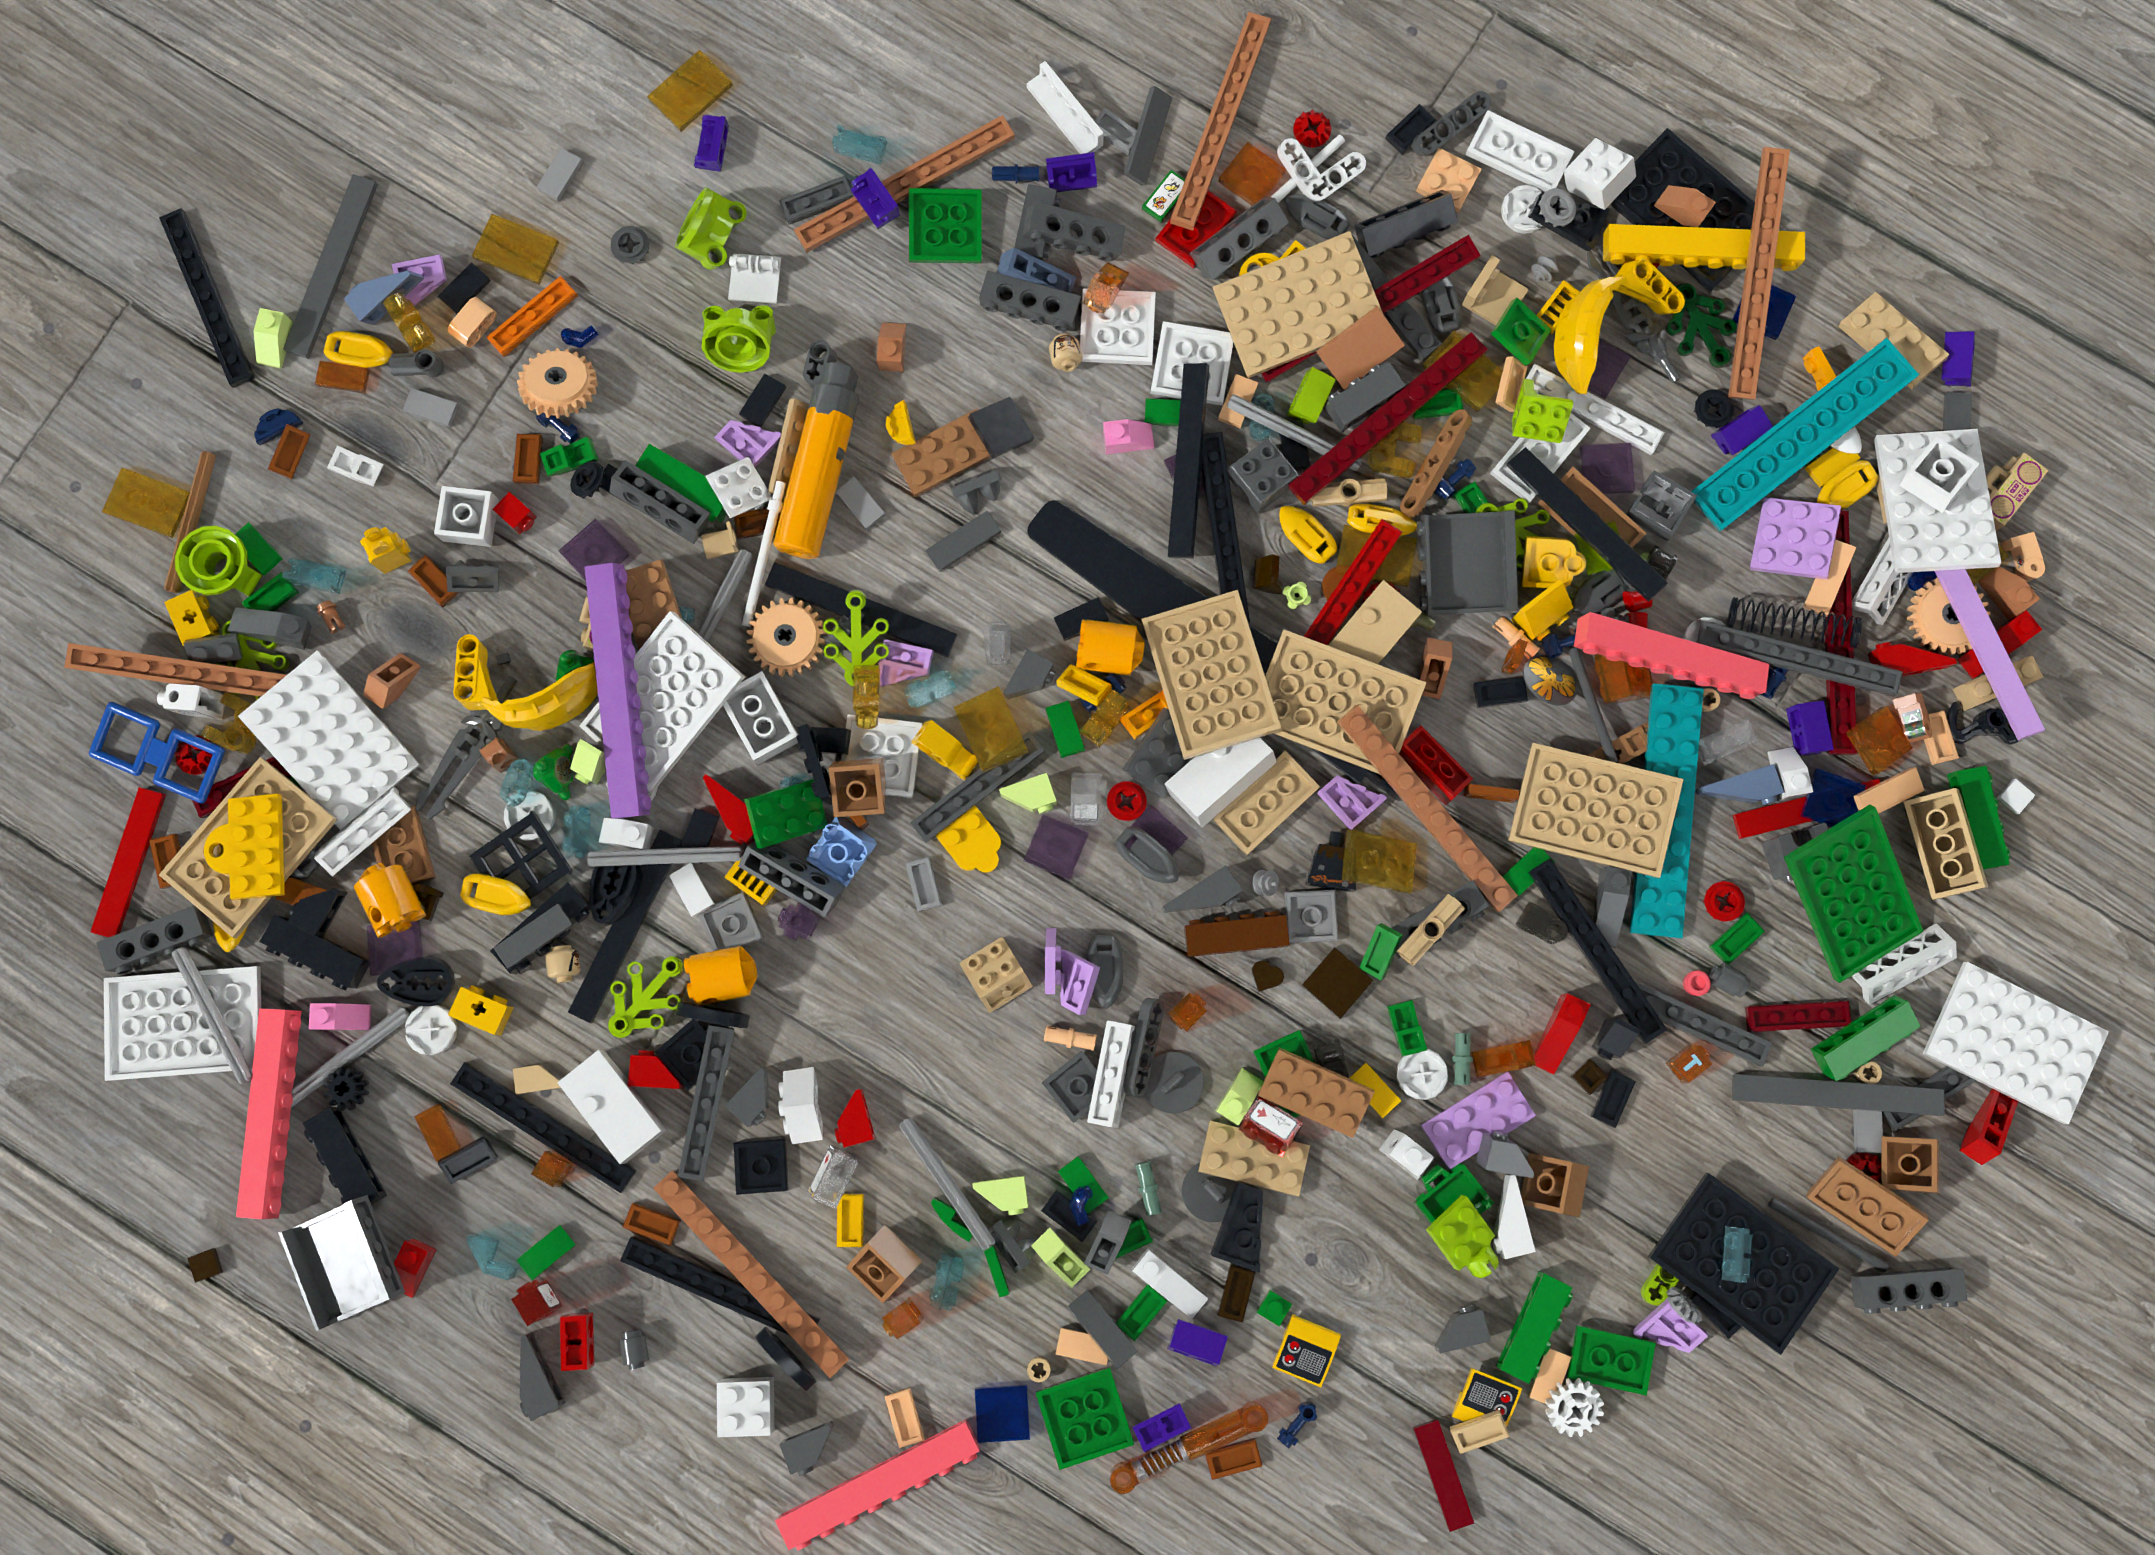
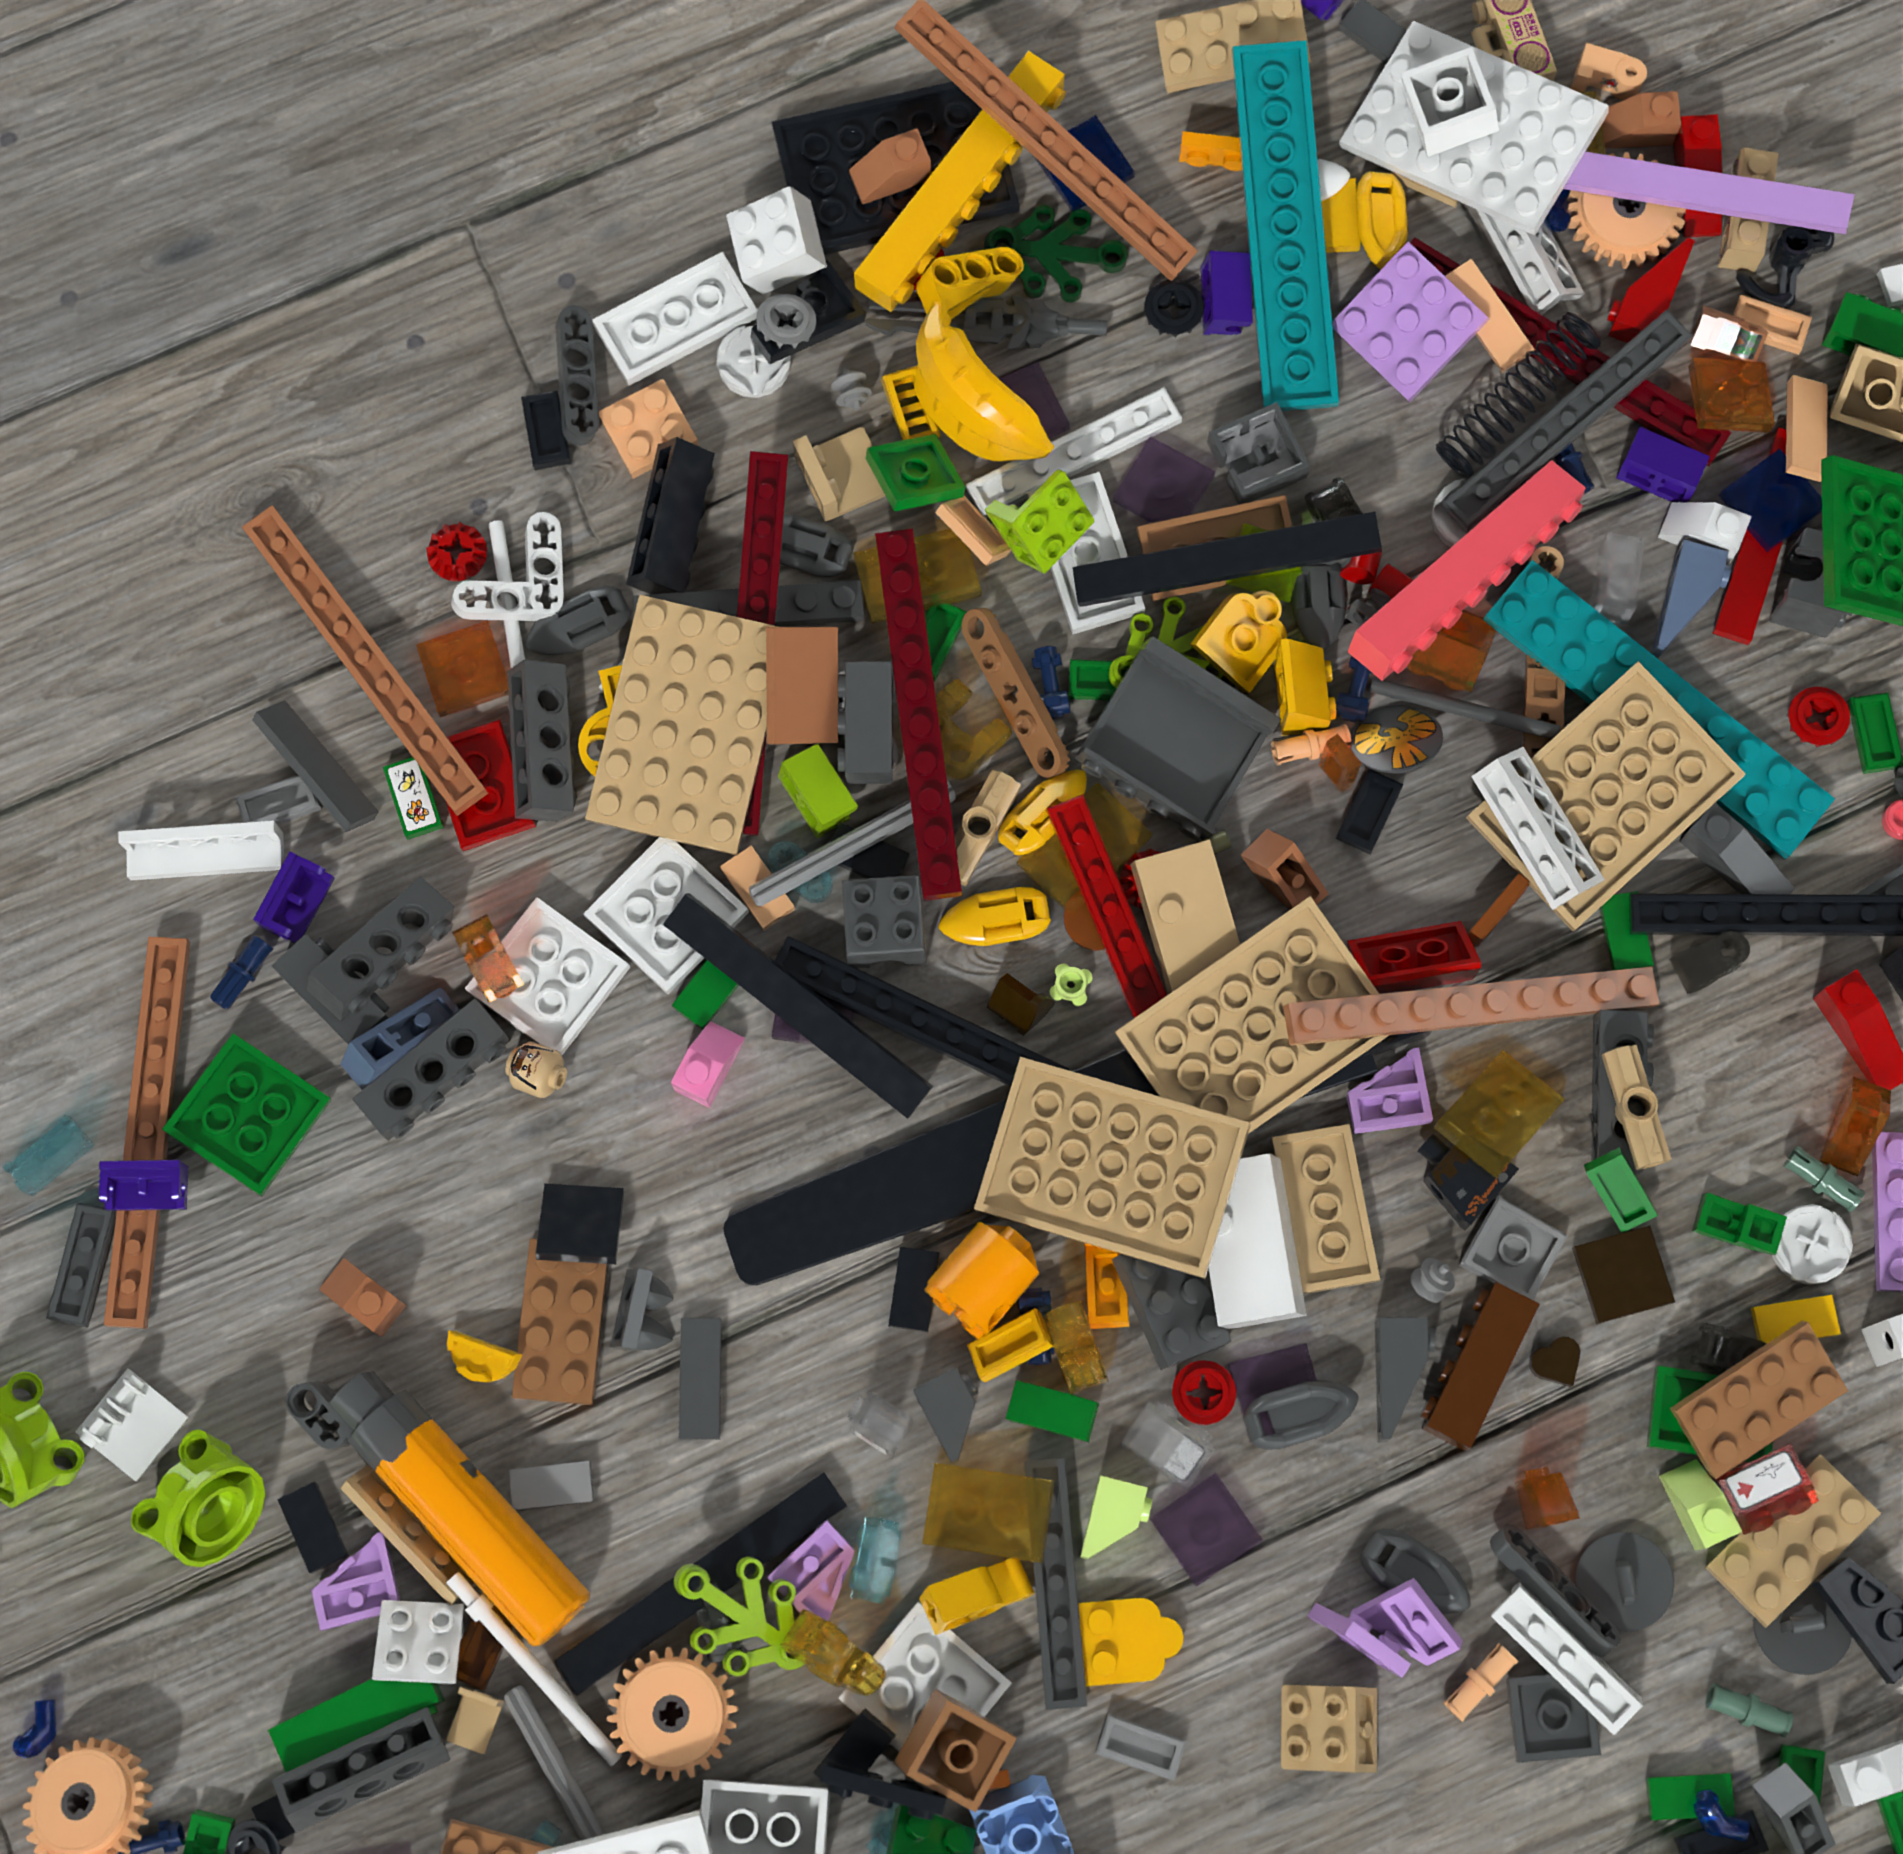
camera: 55 degrees left, 5 degrees down
none -> white fence [1471,747,1605,910]

